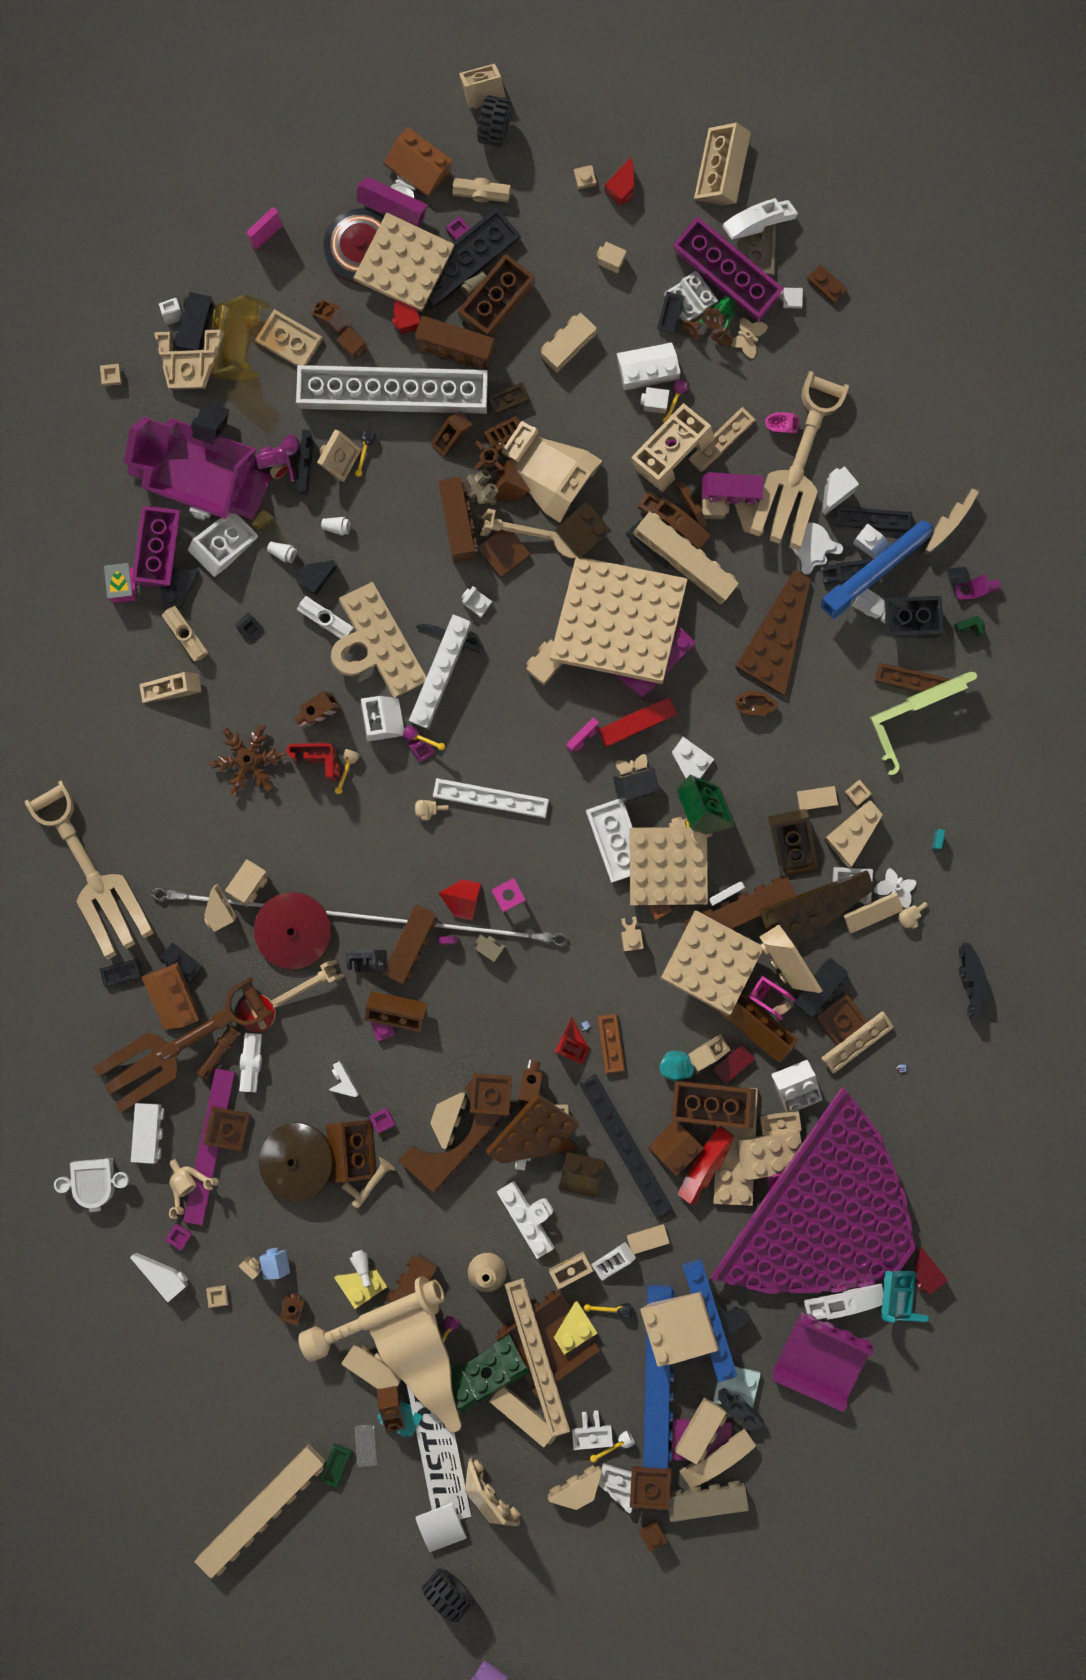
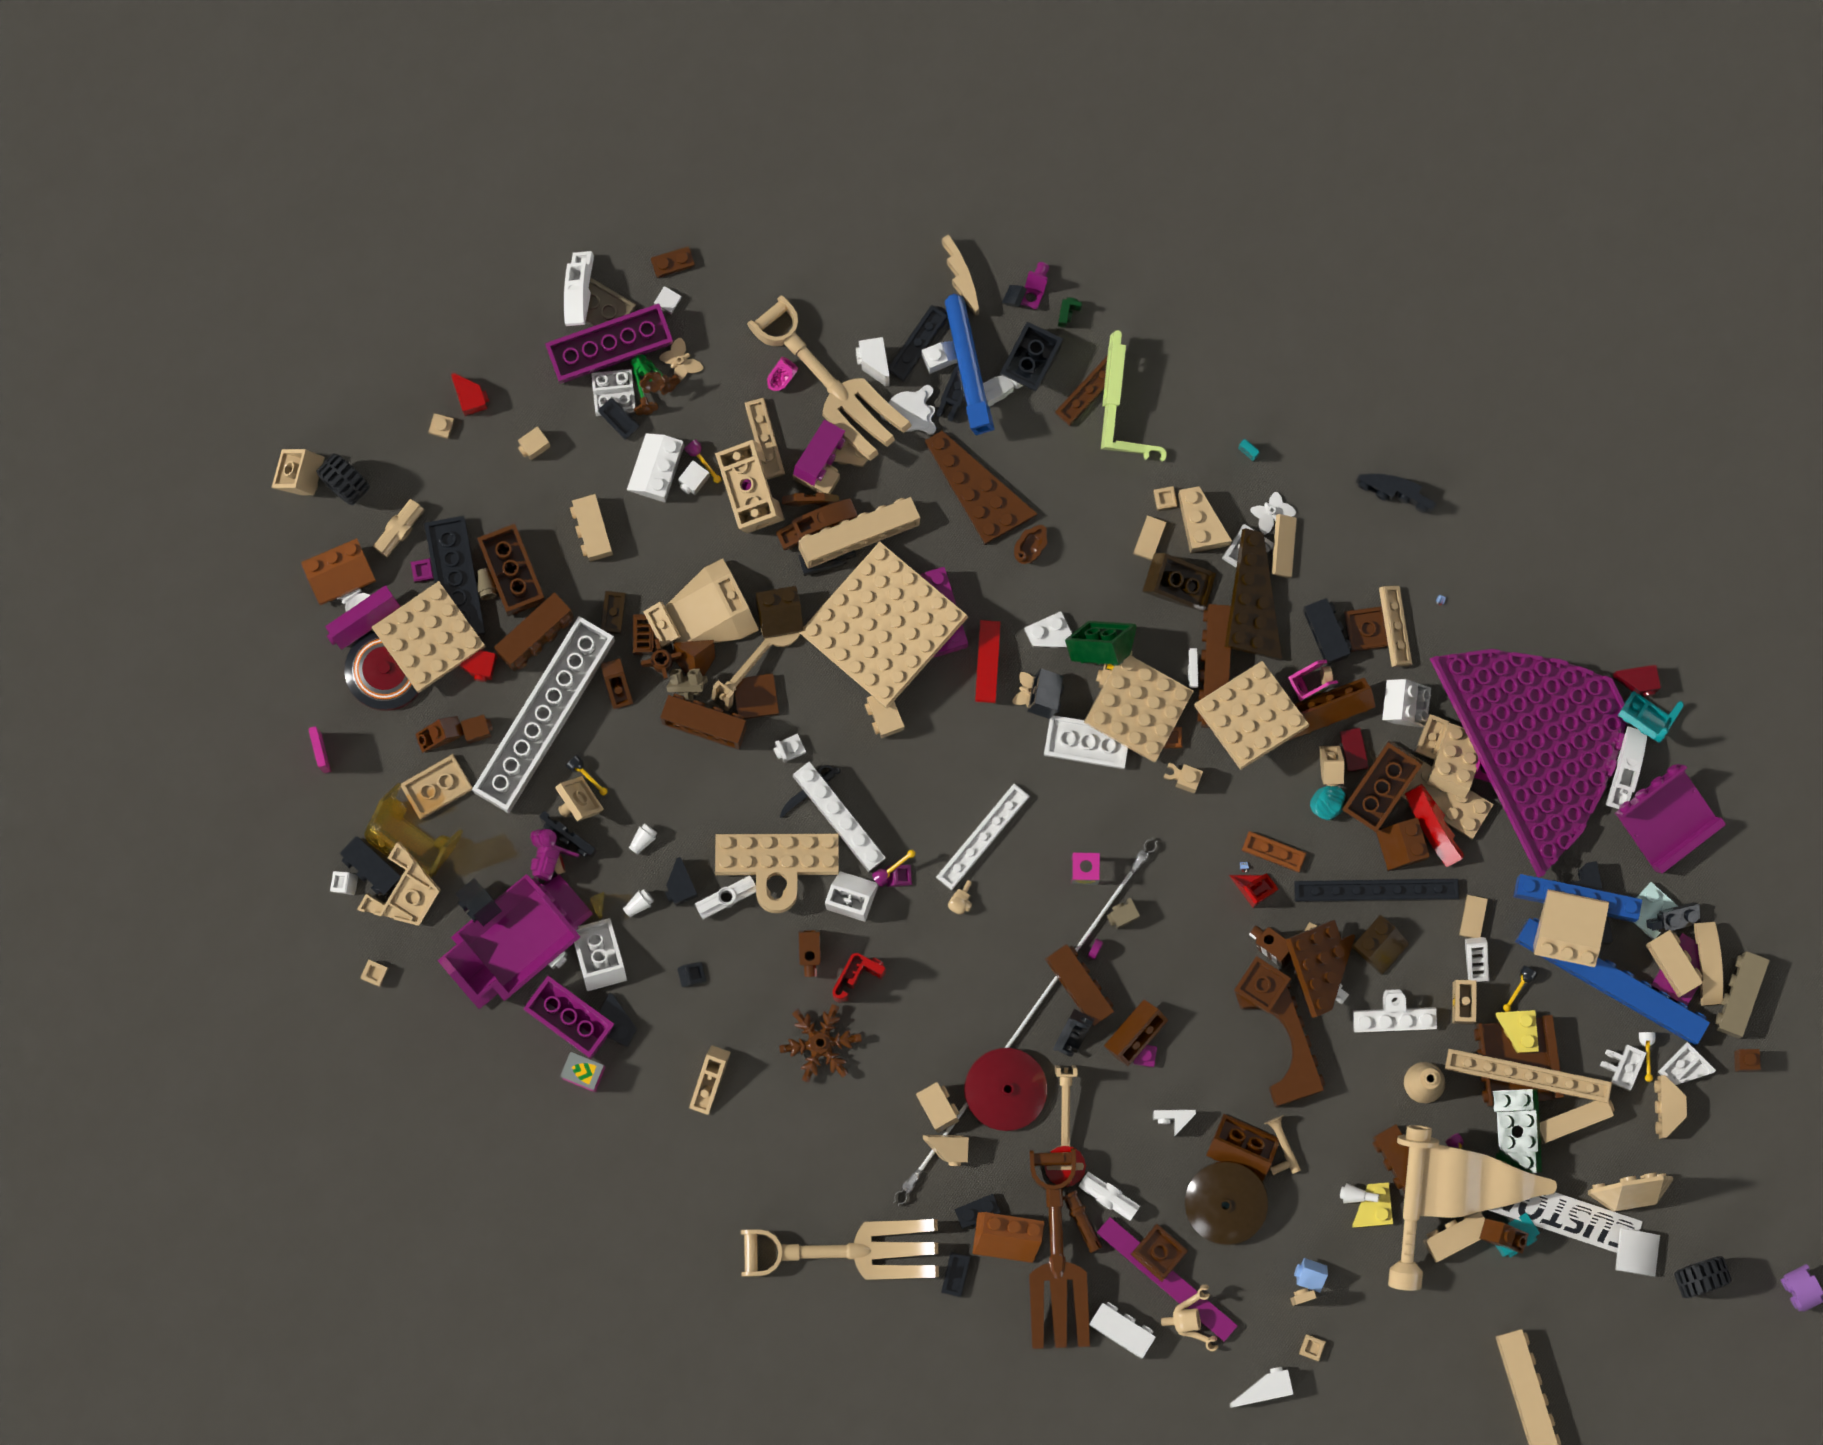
camera: 65 degrees left, 5 degrees down
white piece [54,1158,129,1212] -> none
tan piece [162,606,208,662] -> none
magenta plate [165,1223,193,1250] -> none
reddish brown brick [279,1293,306,1325] -> none
dark green tile [319,1443,352,1488] -> none
hinge [335,749,360,794] -> none
clear tile [354,1424,378,1467] -> none
magenta tile [369,1107,395,1133] -> none
tan slope [430,1092,468,1149] -> none
red slope [439,879,481,921] -> none
dark pink plate [566,717,599,753] -> none
reddish brown tile [629,1466,671,1510] -> none
tan slope [694,123,751,206] -> none
tan slope [760,925,822,993] -> none
tan piece [899,902,928,929] -> none

